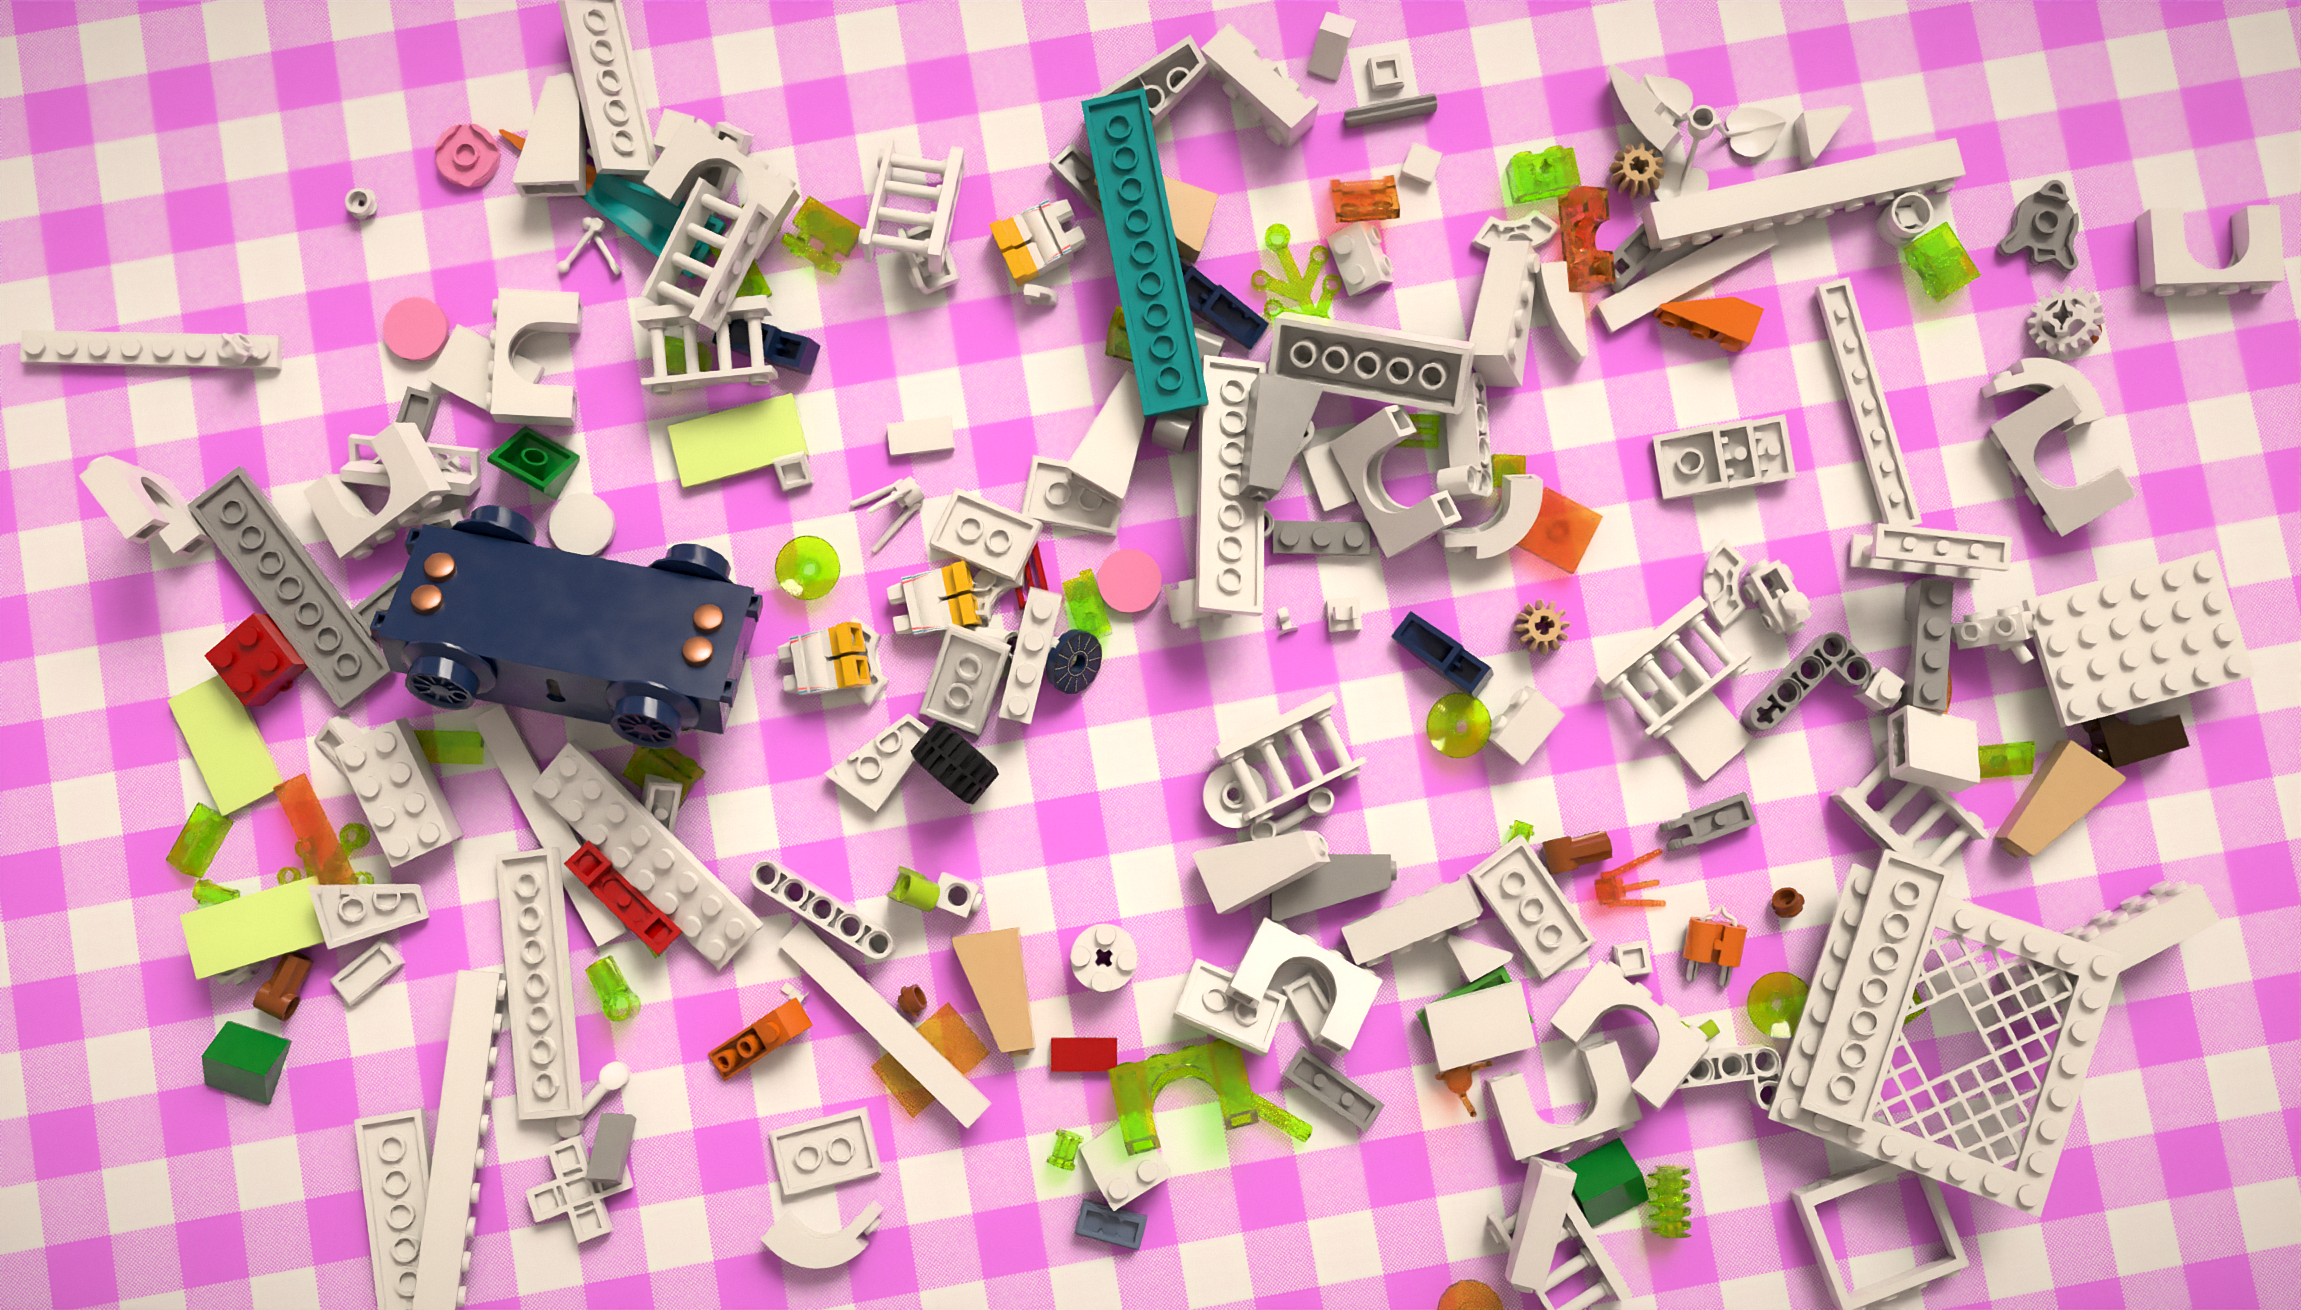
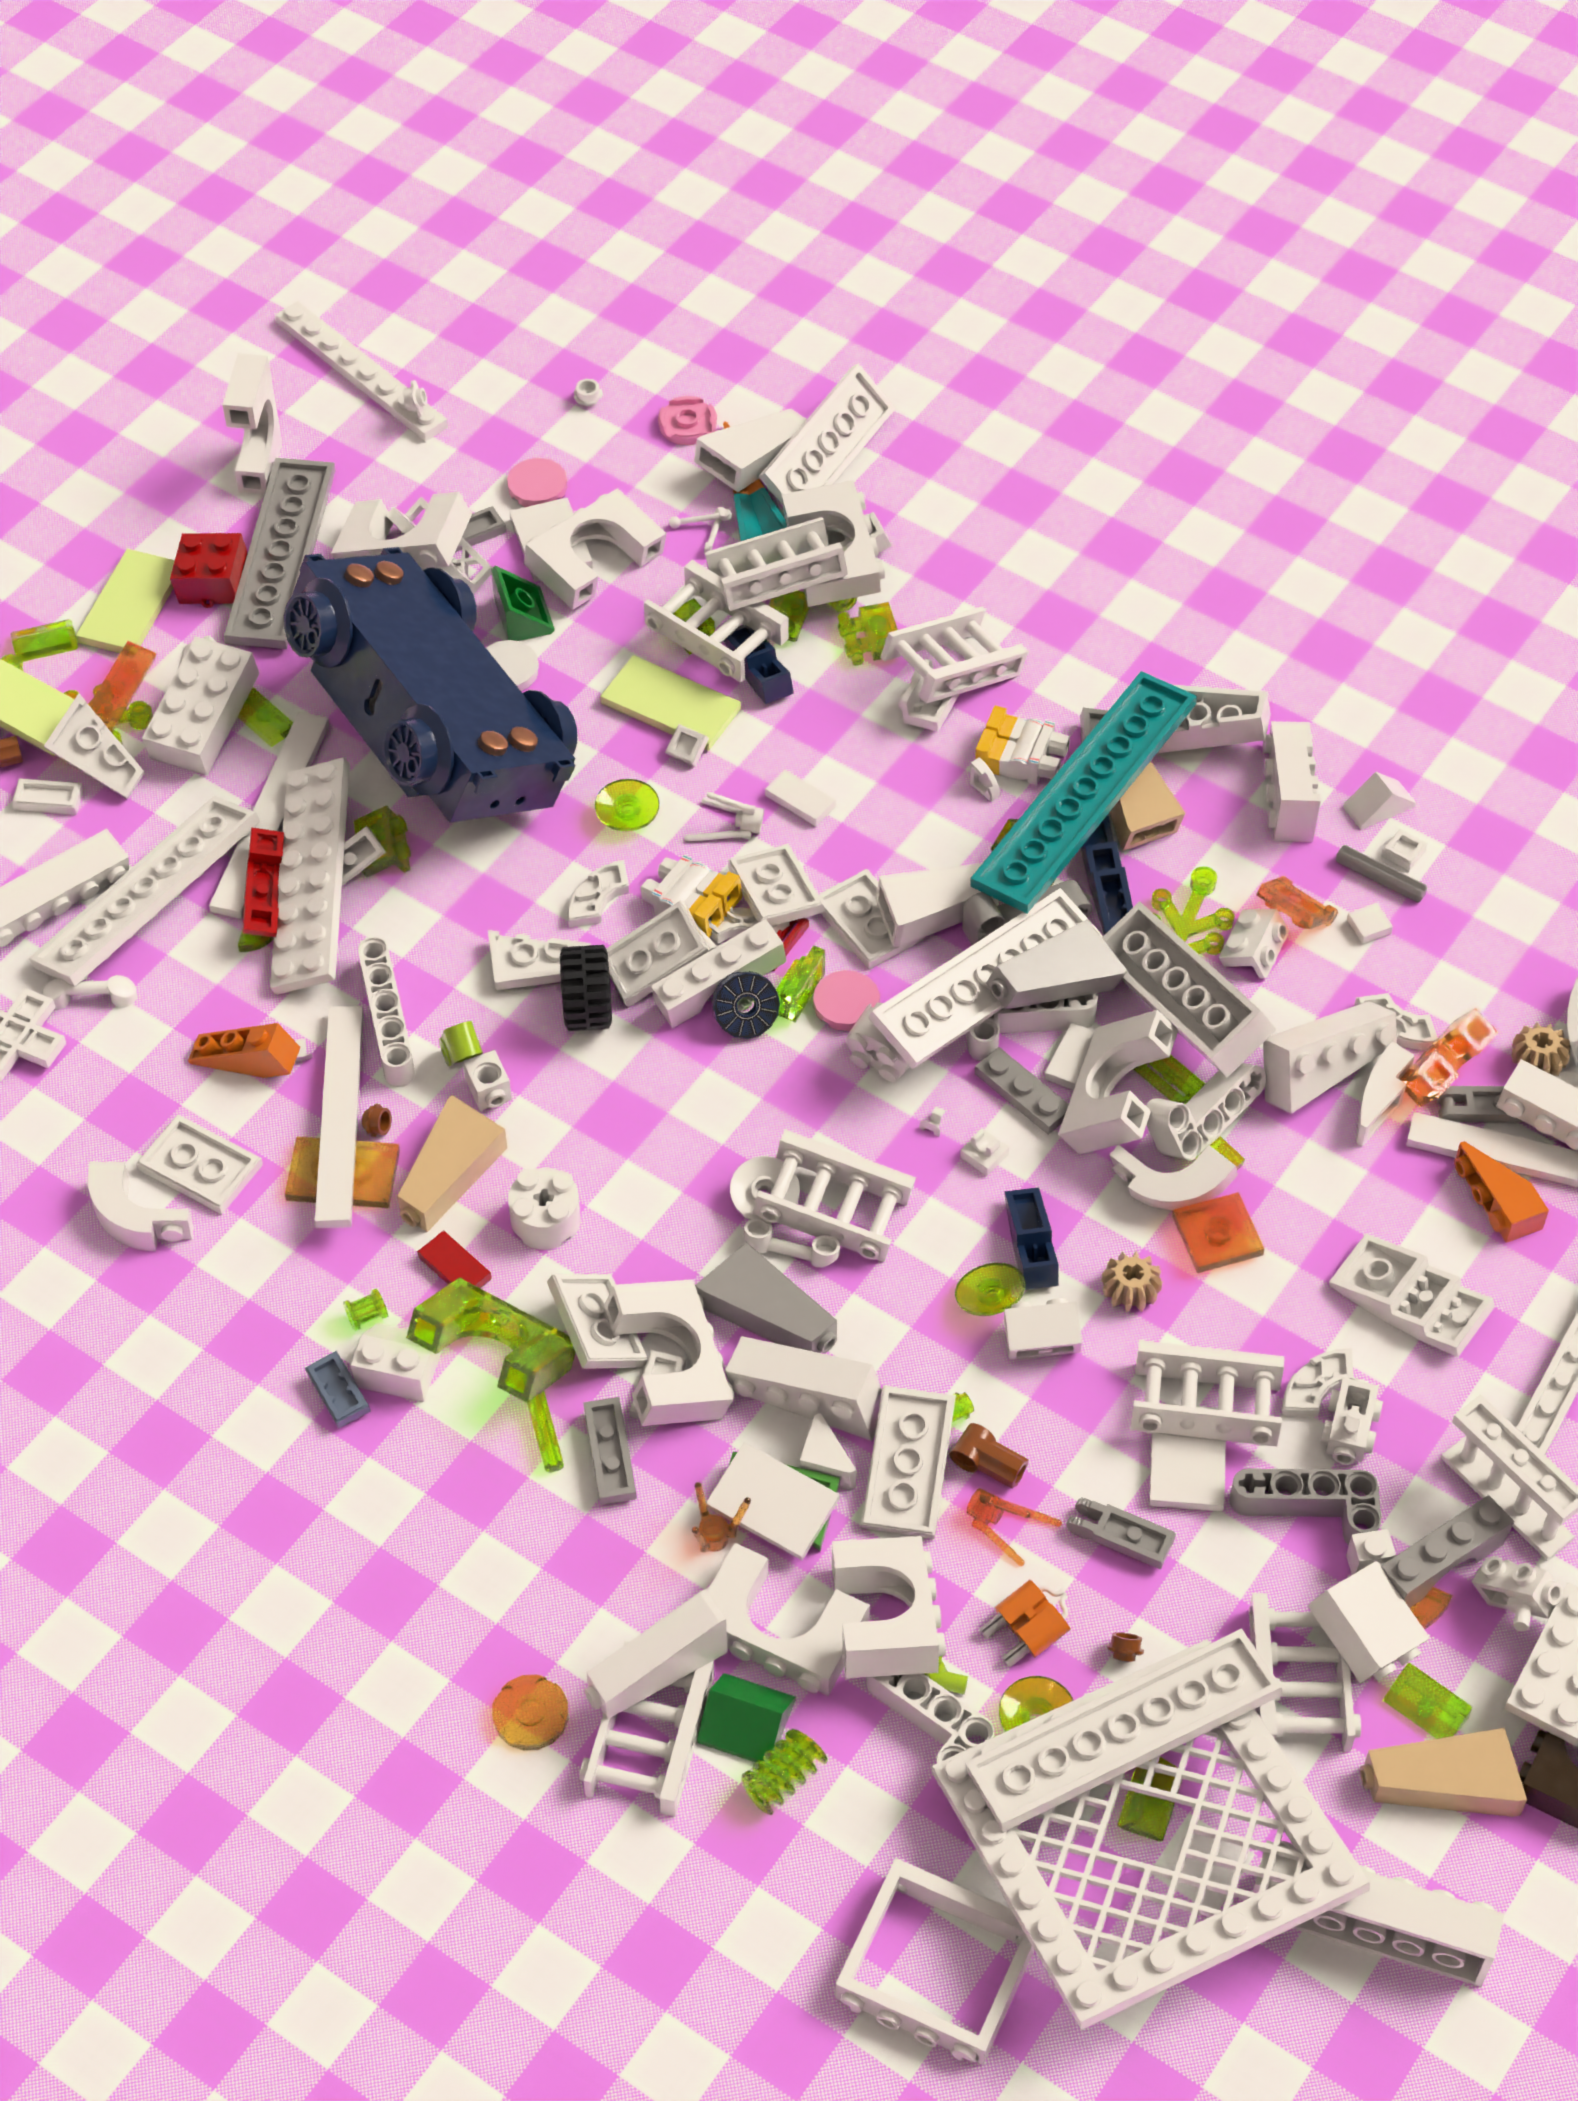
camera: 45 degrees right, 30 degrees down
clear neon green piece [585,955,641,1021] -> none
light grey tile [586,1113,636,1183] -> none
hips [777,622,871,695] -> none
white slope [1192,831,1331,914] -> none
clear neon green brick [1505,145,1581,205] -> none
white tile [1612,940,1653,978] -> none

